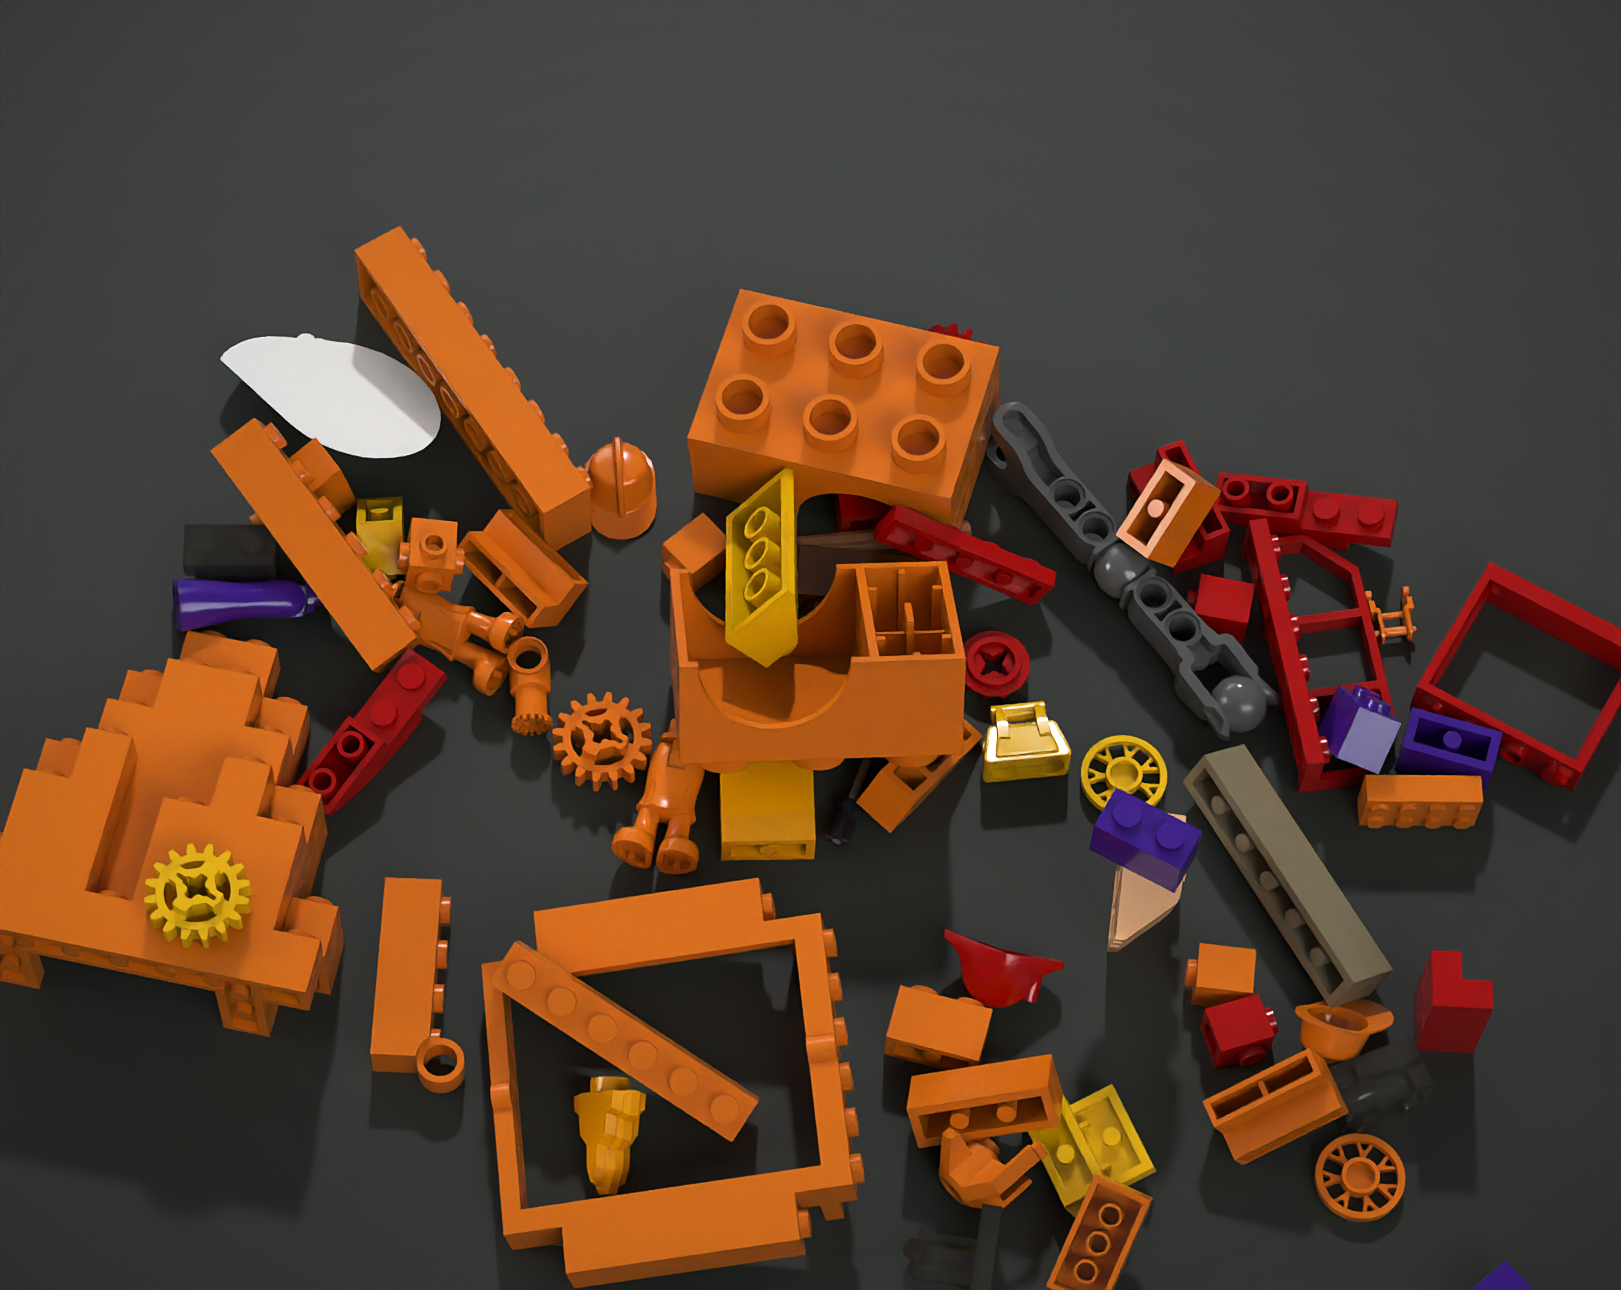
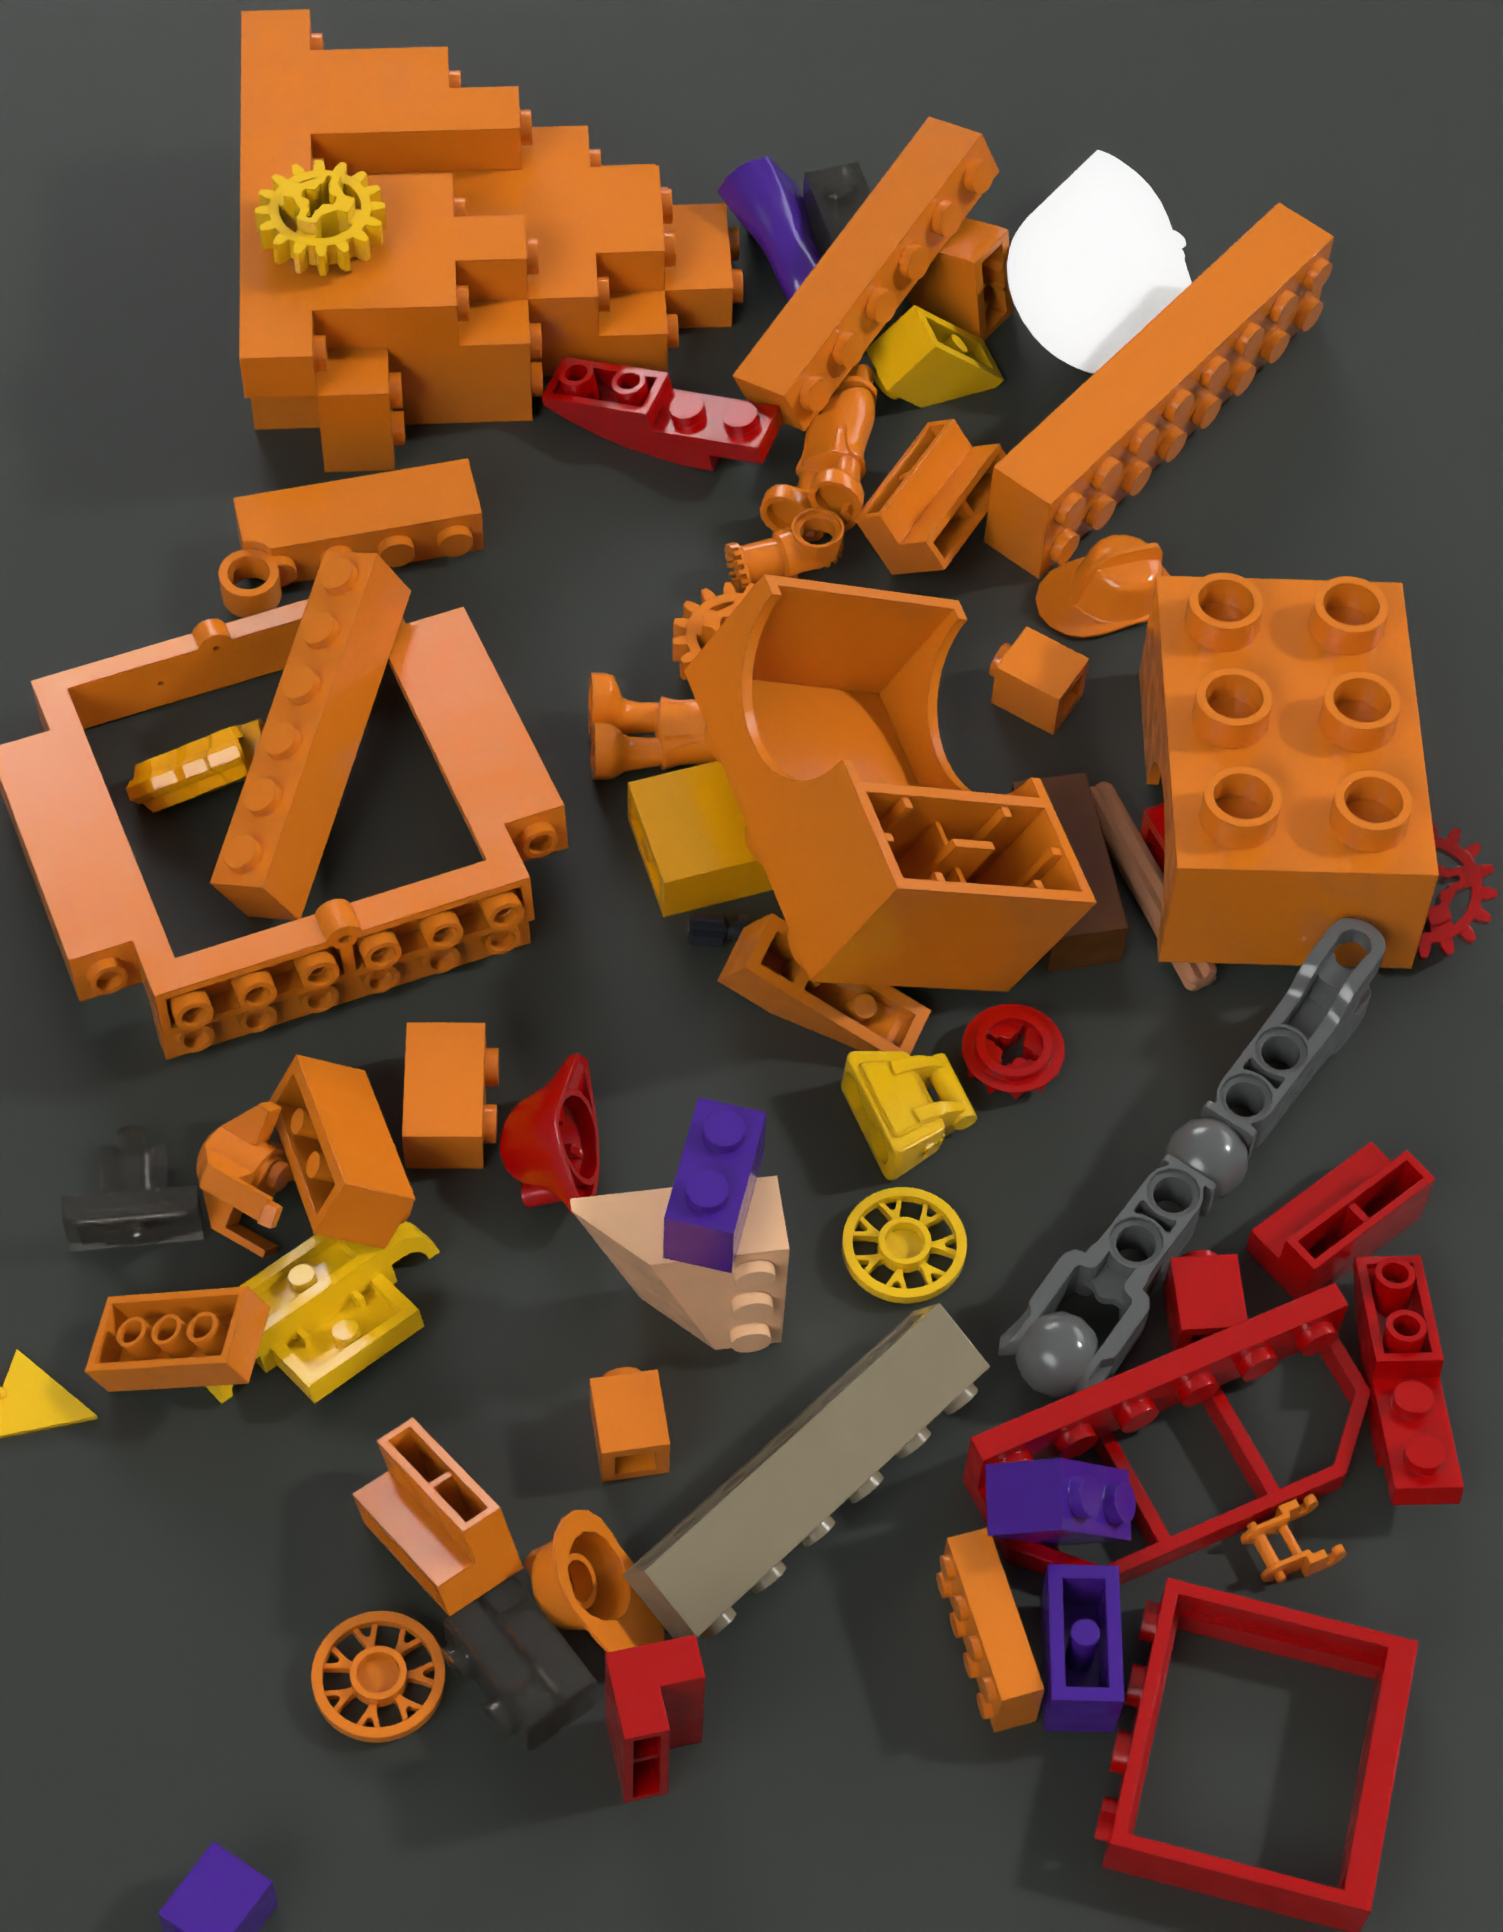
camera: 75 degrees right, 5 degrees down
orange brick [397,517,464,593] -> none
yellow slope [725,466,799,668] -> none
red plate [874,504,1057,606] -> none
orange brick [1116,458,1222,568] -> none
red brick [1200,994,1278,1069] -> none

